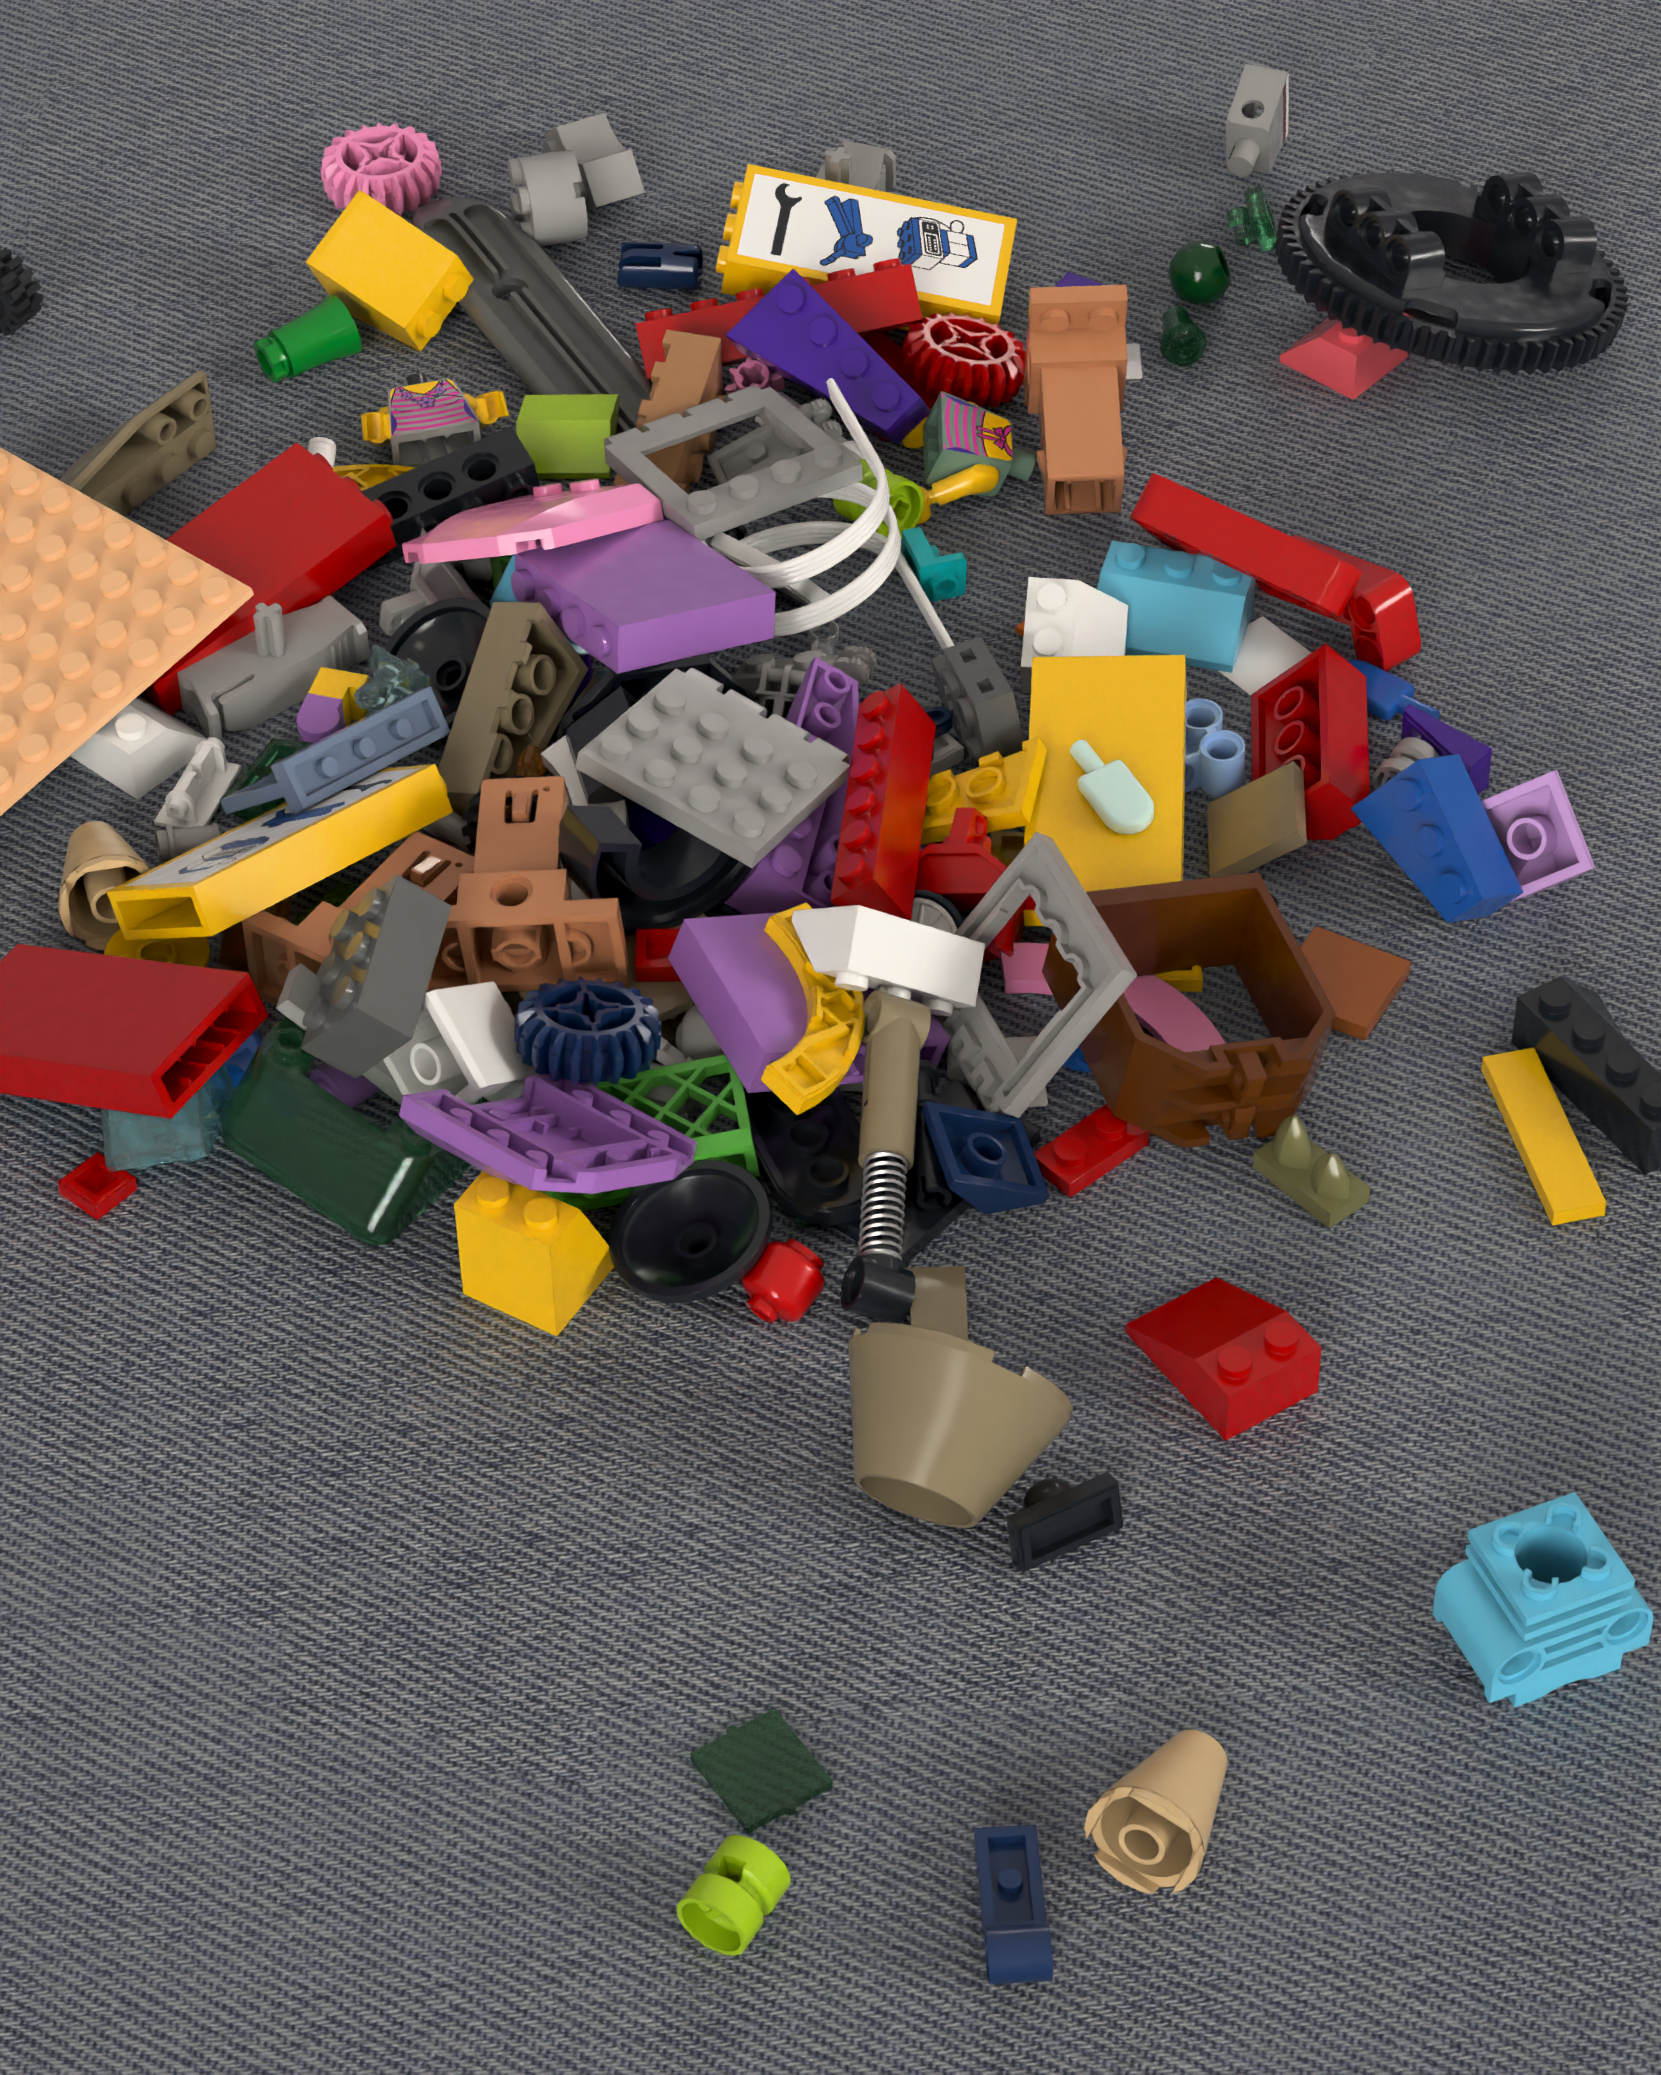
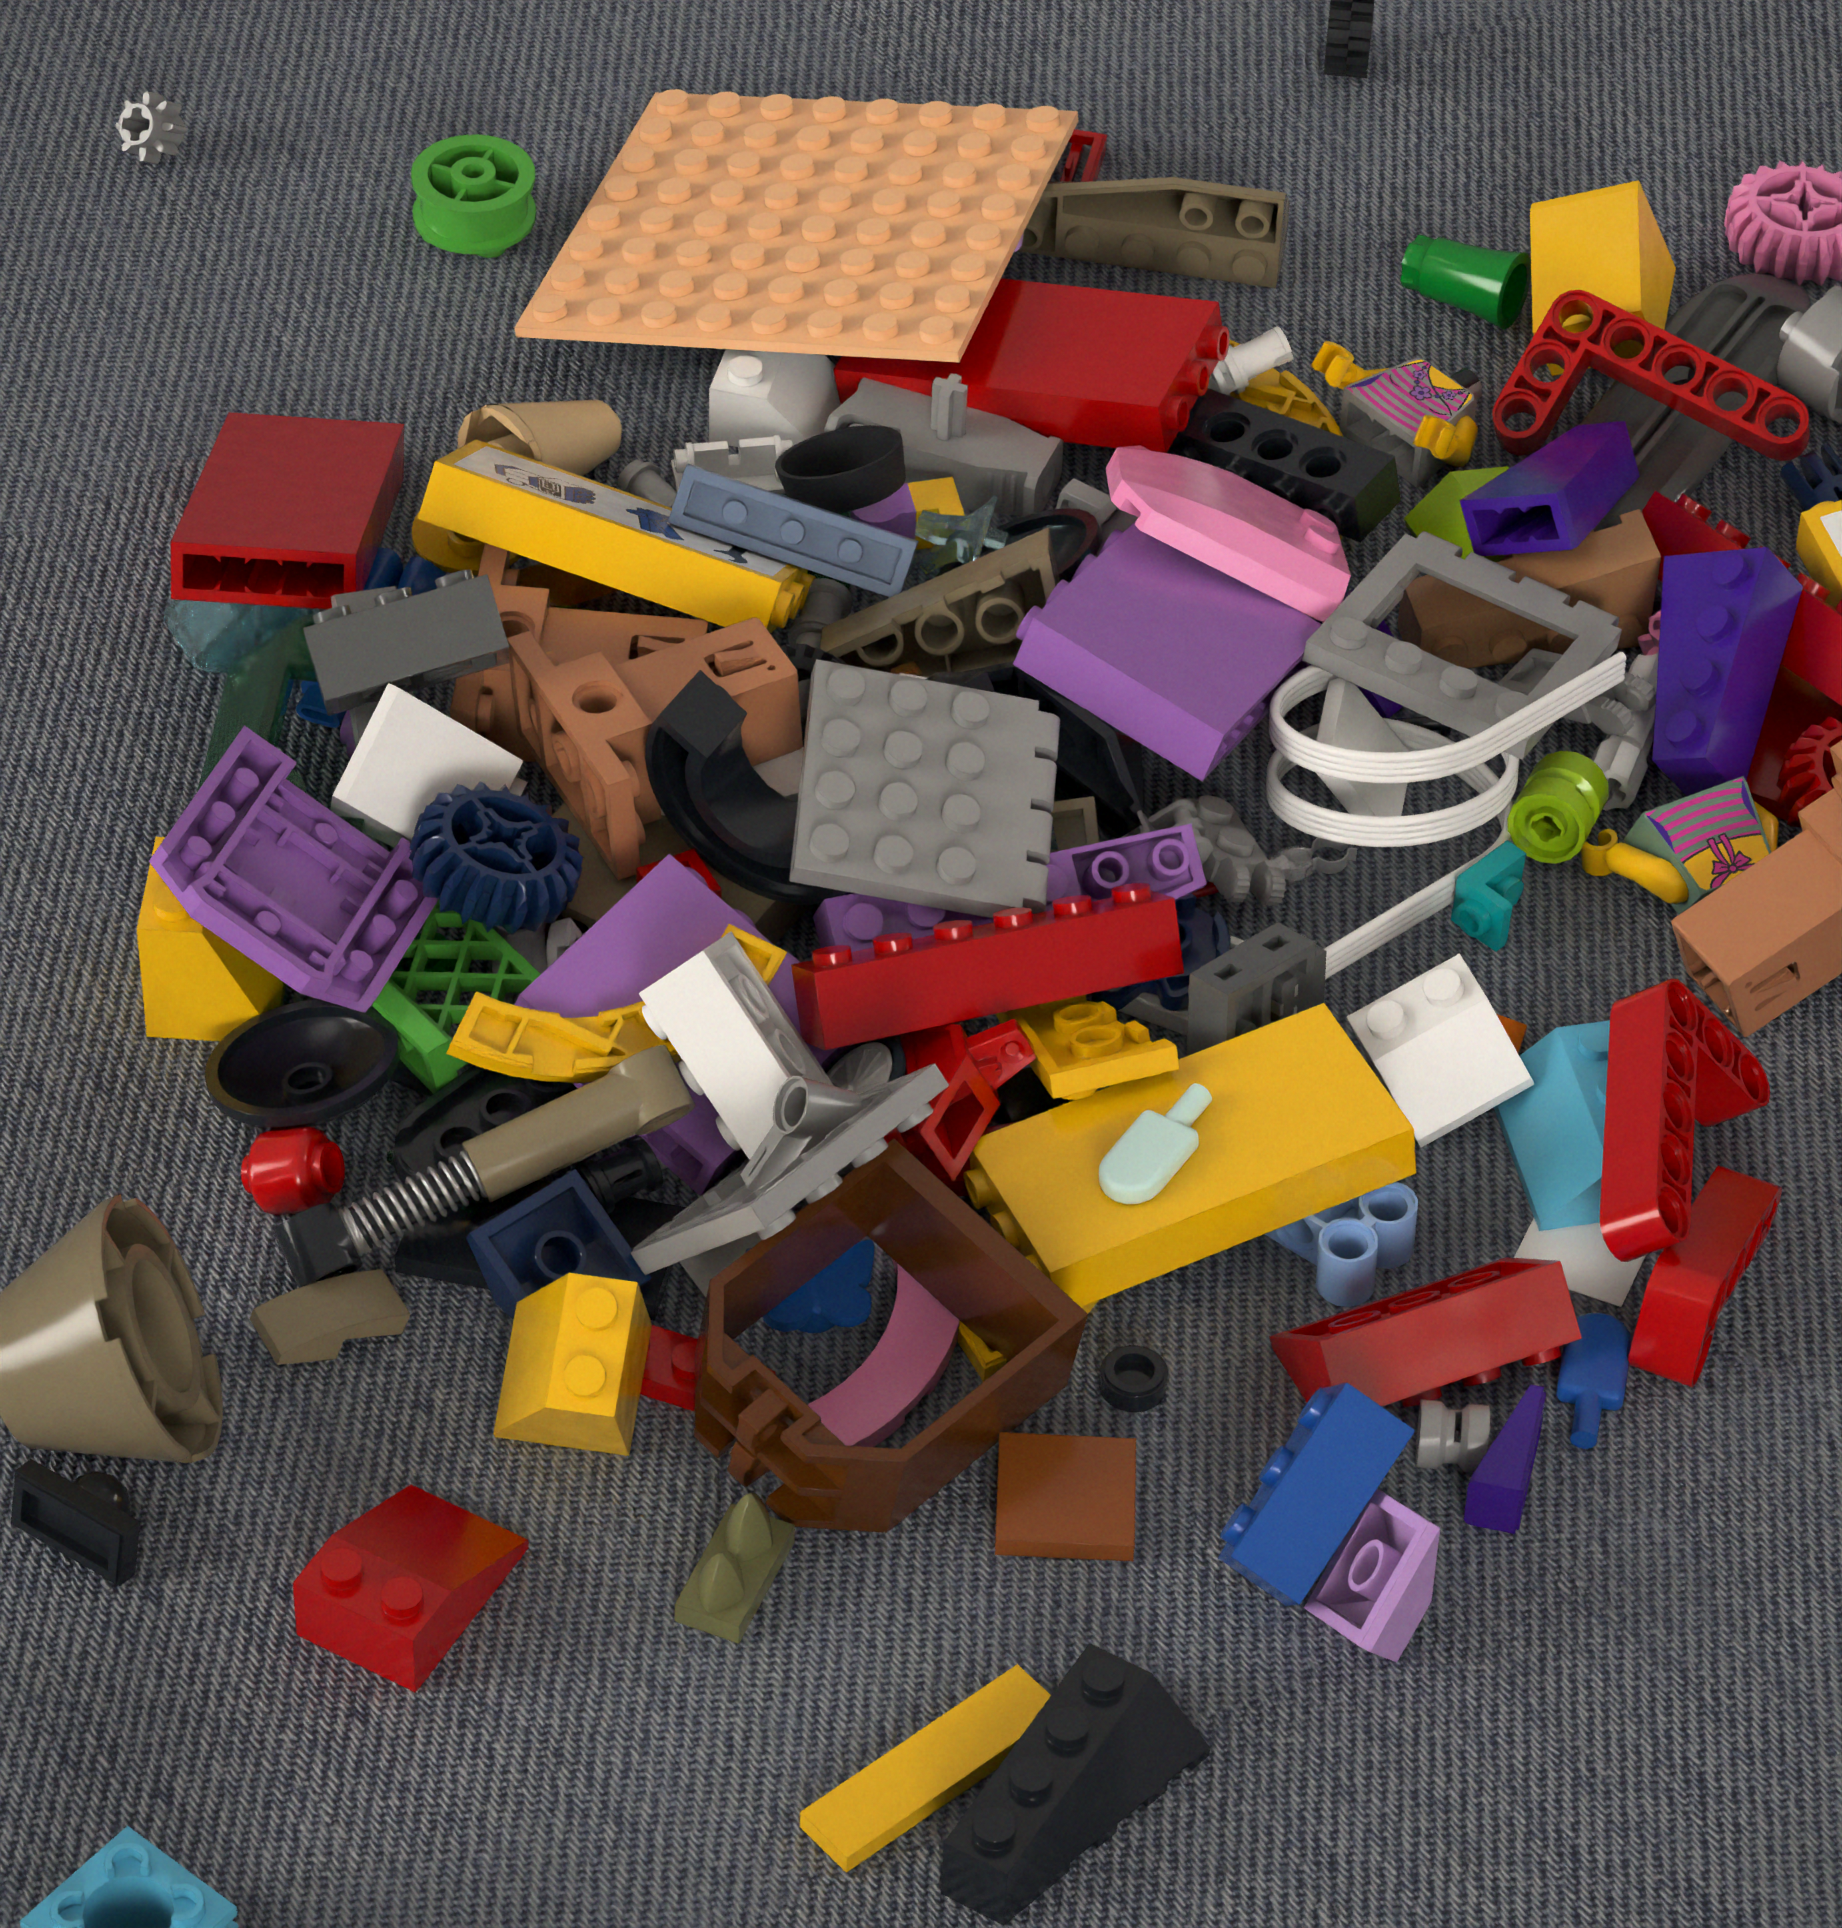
camera: 60 degrees right, 0 degrees up
red tile [58,1152,137,1220] -> none
dark tan tile [1207,761,1307,878] -> none
none -> yellow slope [493,1273,652,1456]
none -> light grey piece [741,1075,863,1191]
none -> black tyre [775,425,906,513]
none -> dark purple slope [1460,421,1640,556]
none -> red beam [1492,290,1810,461]

